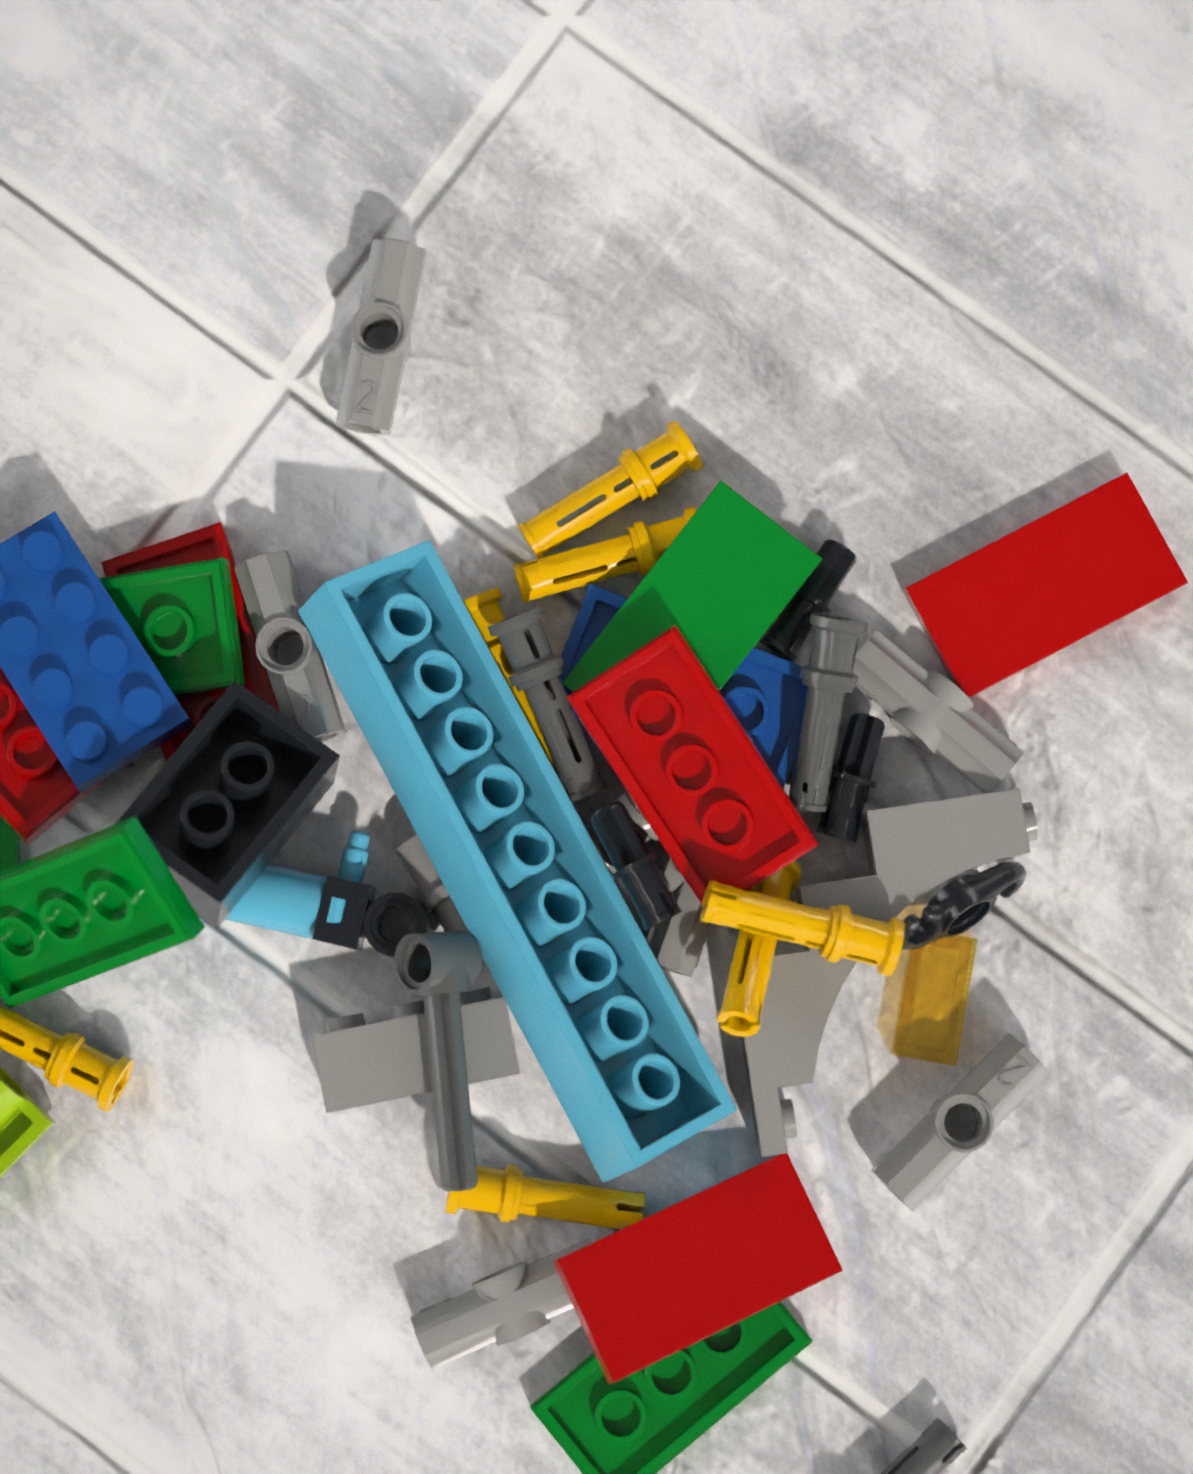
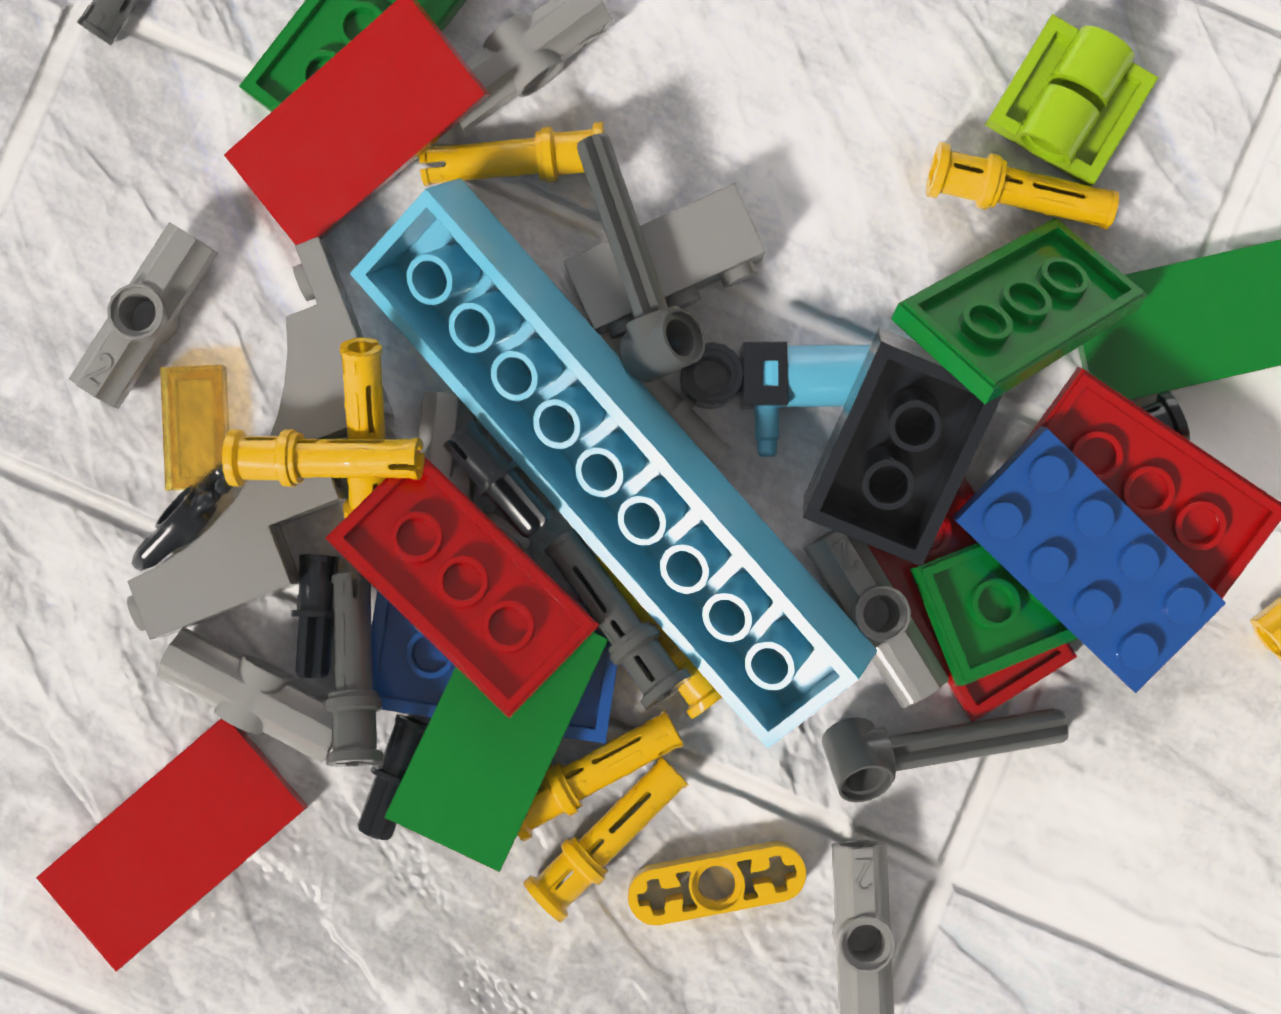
camera: 170 degrees right, 5 degrees up
none -> yellow beam [628,841,806,925]
none -> dark grey axle [822,708,1069,802]

